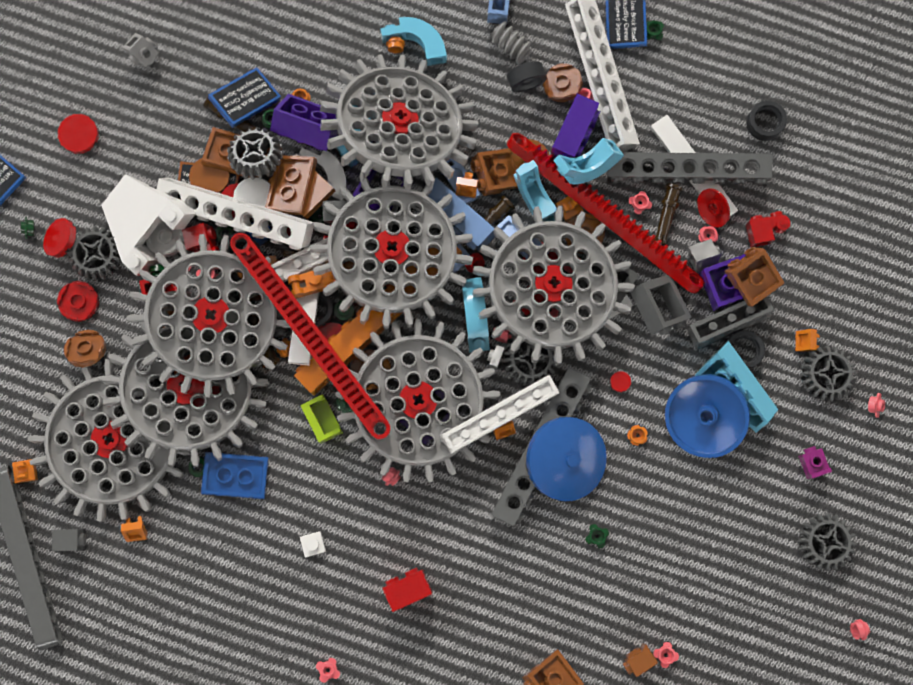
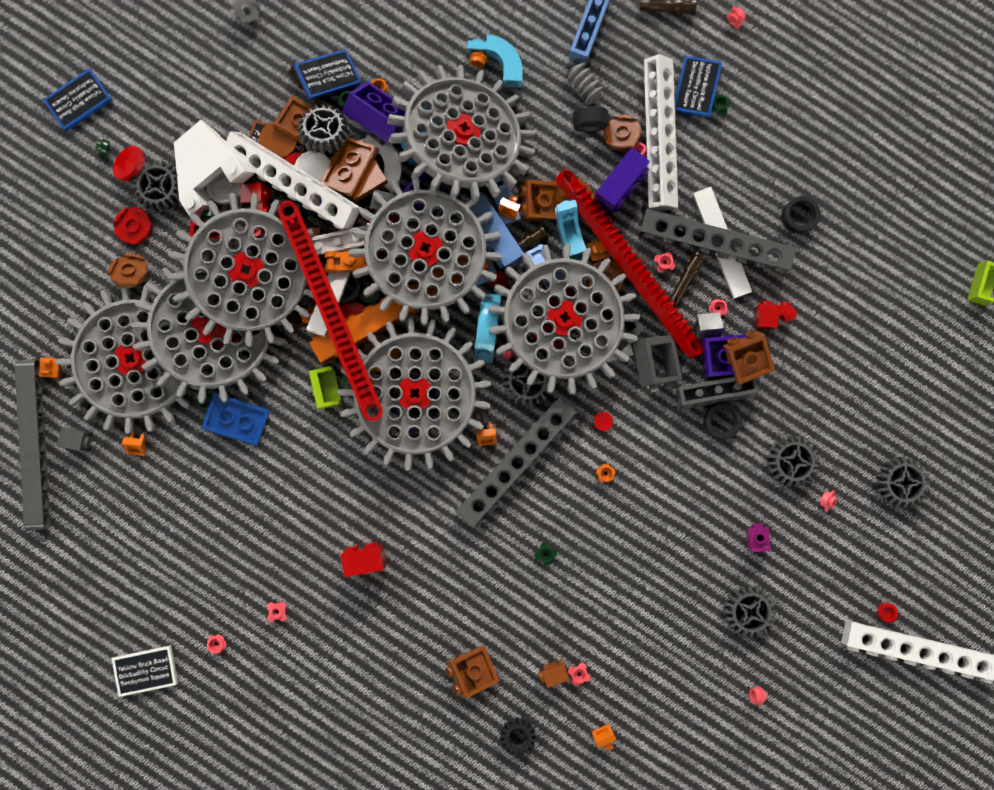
camera: 10 degrees right, 5 degrees up
red tile [58,114,99,154] -> none
white plate [300,531,326,557] -> none
coral plate [382,467,401,486] -> none
white tile [441,375,559,454] -> none
white plate [487,345,504,370] -> none
blue dish [526,417,607,501] -> none
medium azure arch [554,138,624,184] -> none
blue dish [665,374,750,458] -> none
medium azure wedge [695,341,778,433] -> none
red dish [697,188,730,228] -> none
orange tile [795,329,819,352] -> none

